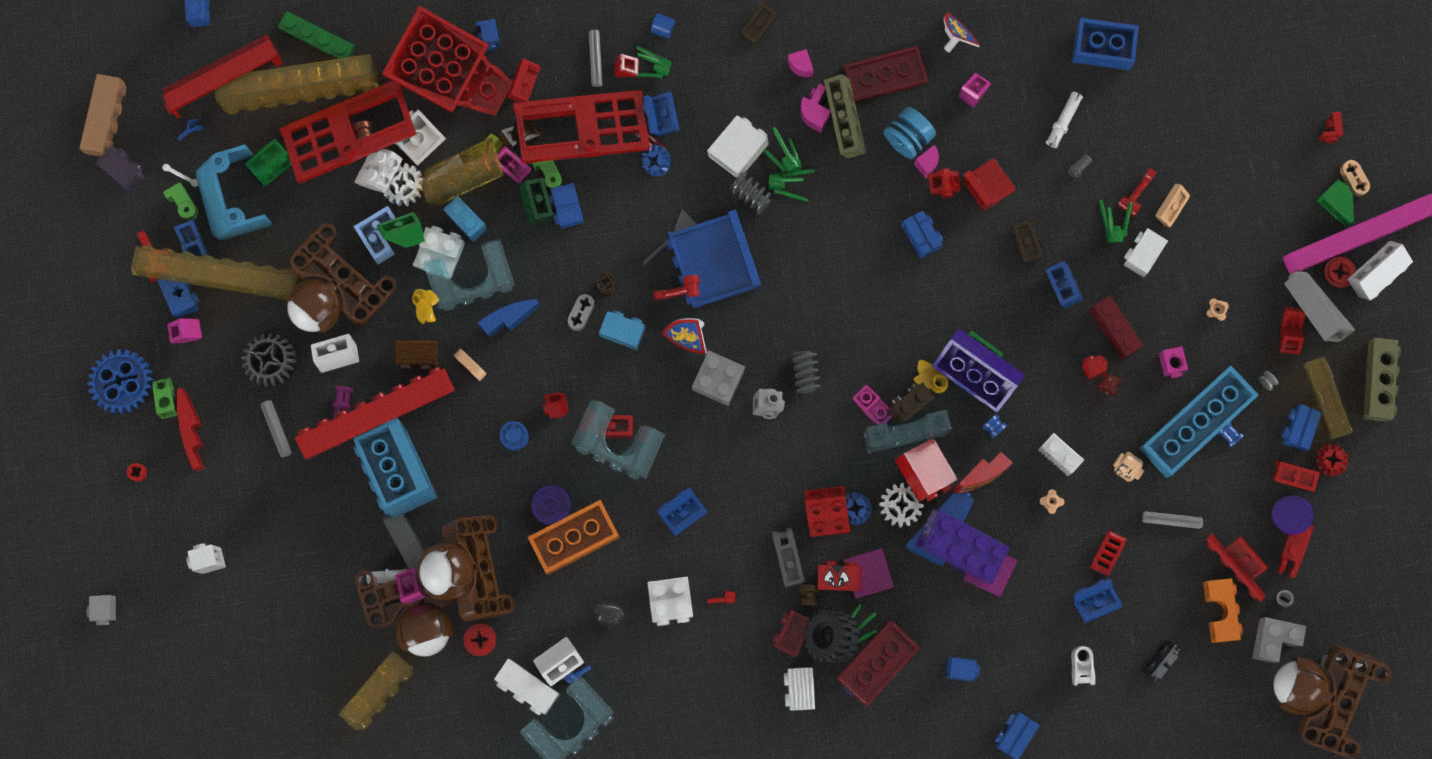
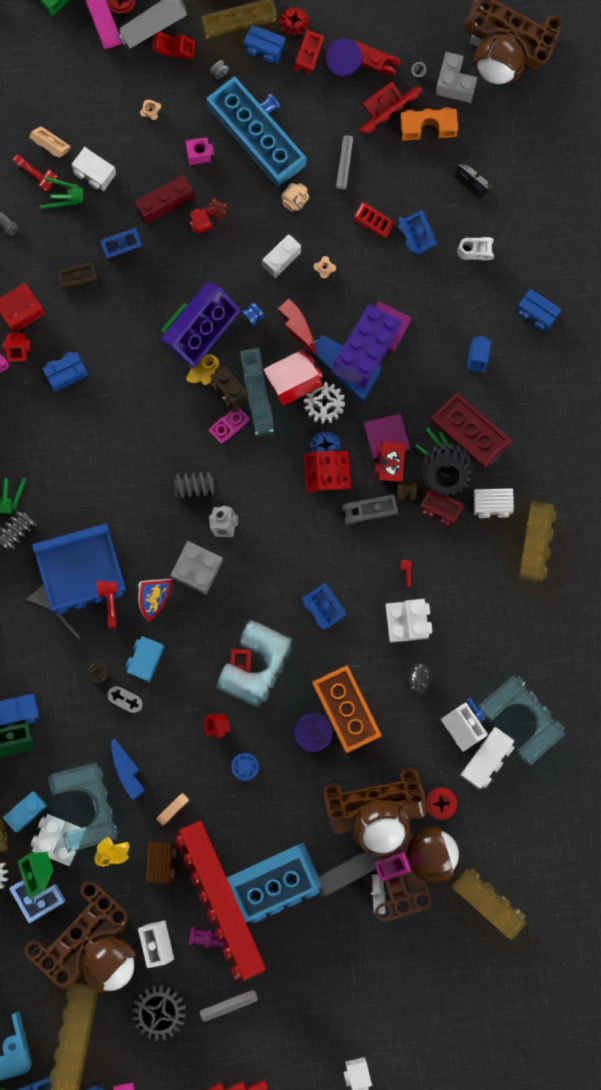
camera: 90 degrees left, 0 degrees up
none -> clear yellow brick [518,501,557,583]

